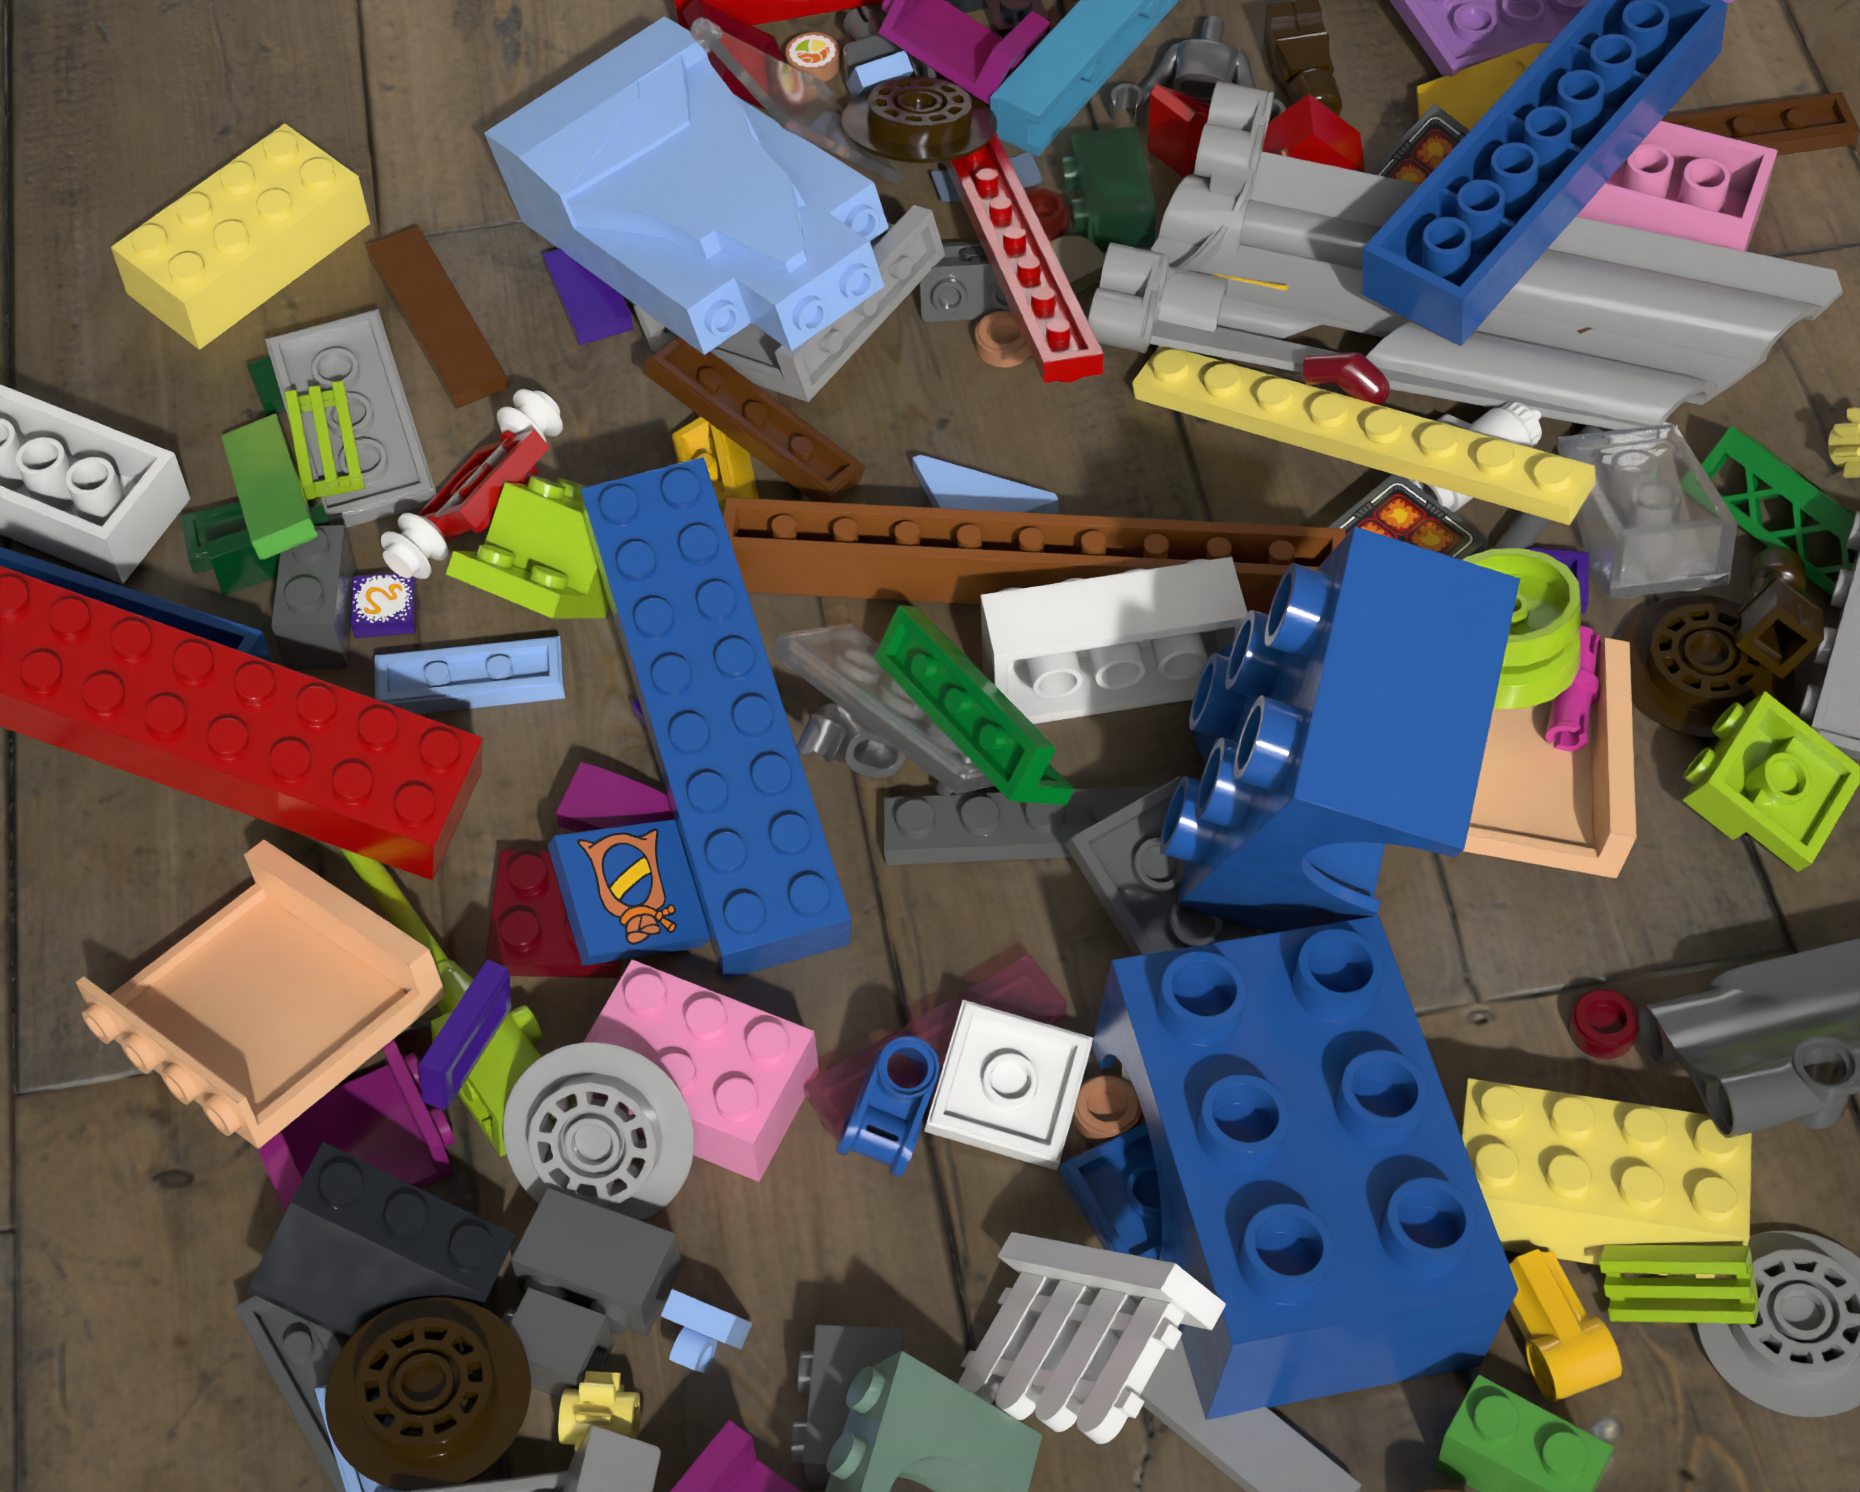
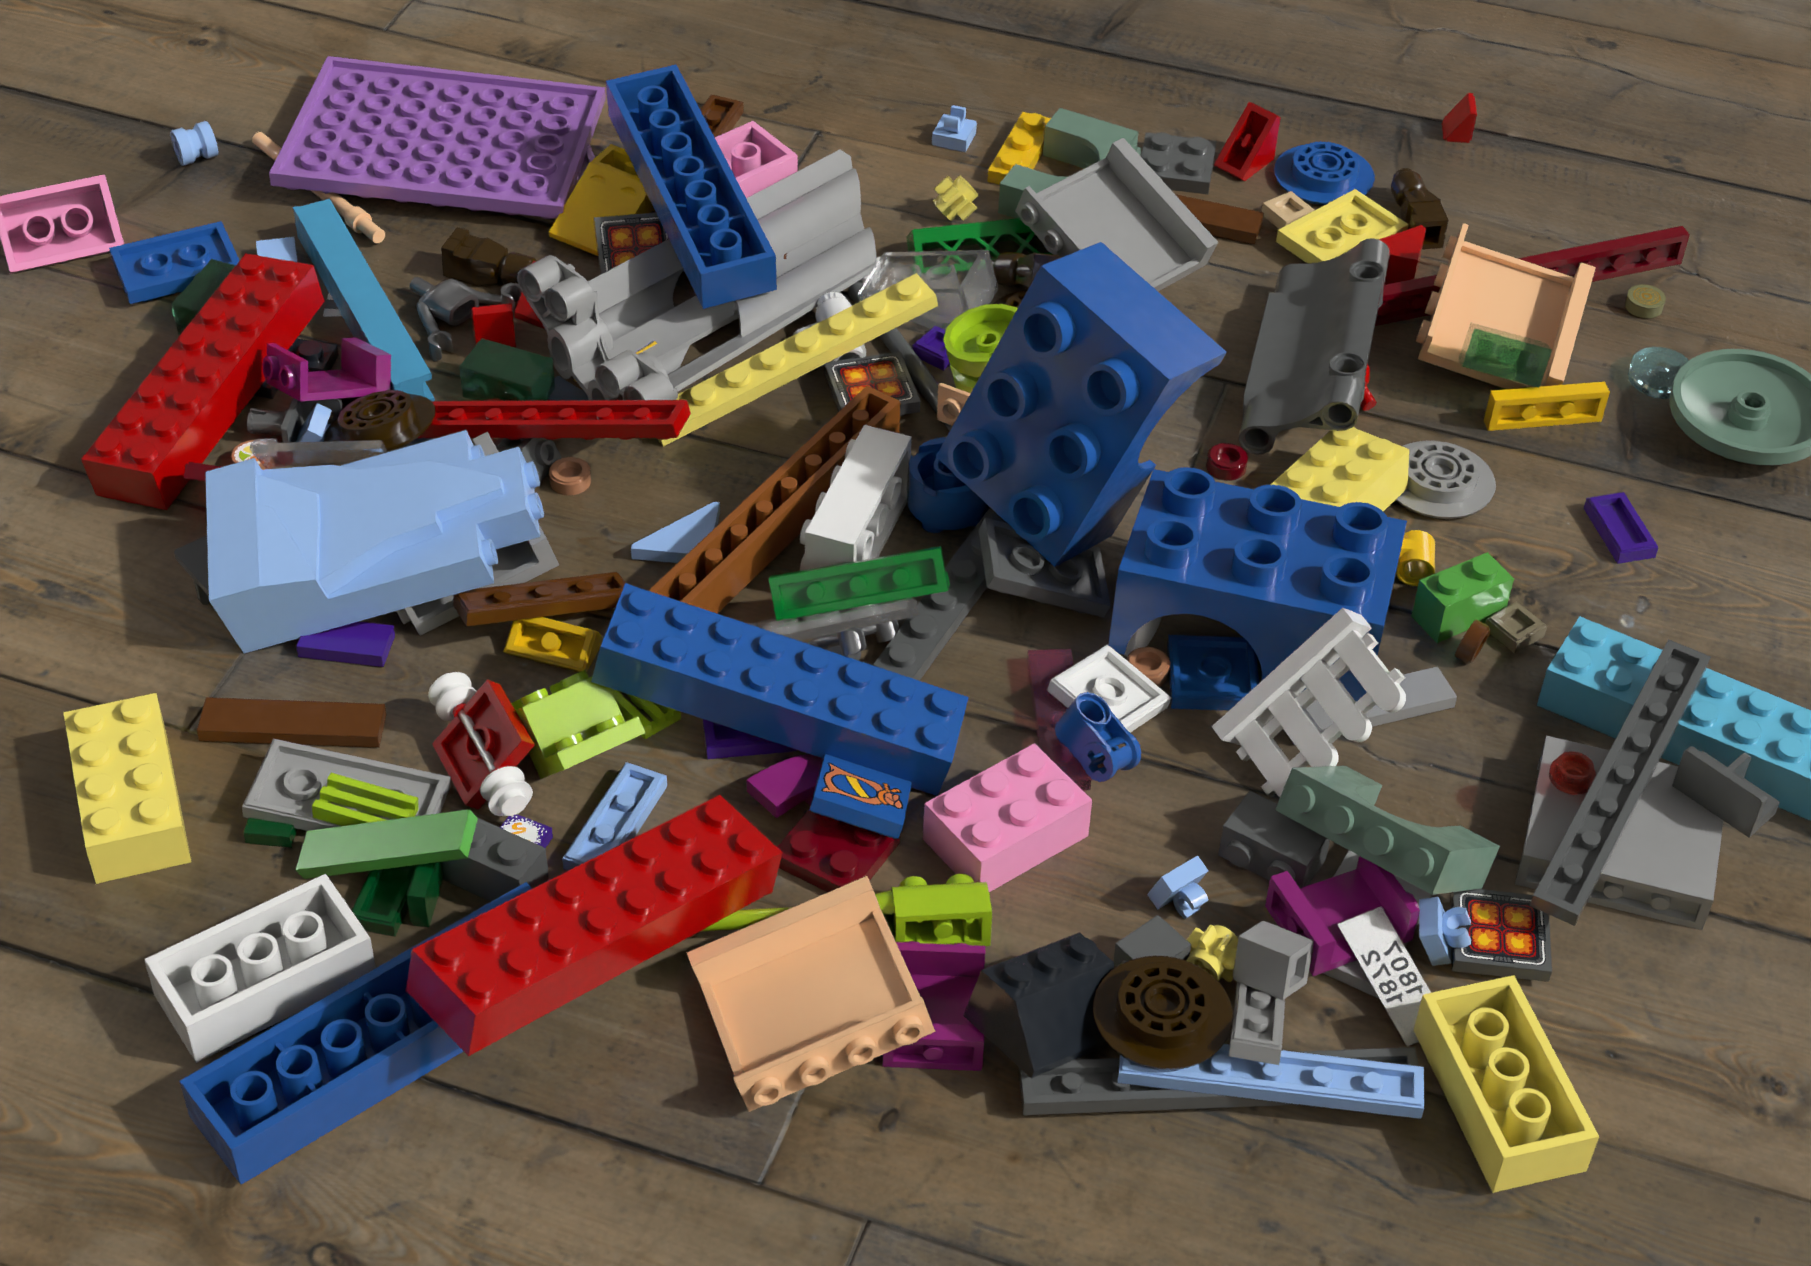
camera: 65 degrees left, 10 degrees down
dark purple tile [419,959,511,1110] -> none
light grey wheel [503,1042,694,1221] -> none
dark grey brick [511,1188,683,1337] -> none
dark red arm [1303,352,1390,405] -> none
lime tile [1599,1245,1760,1324] -> none

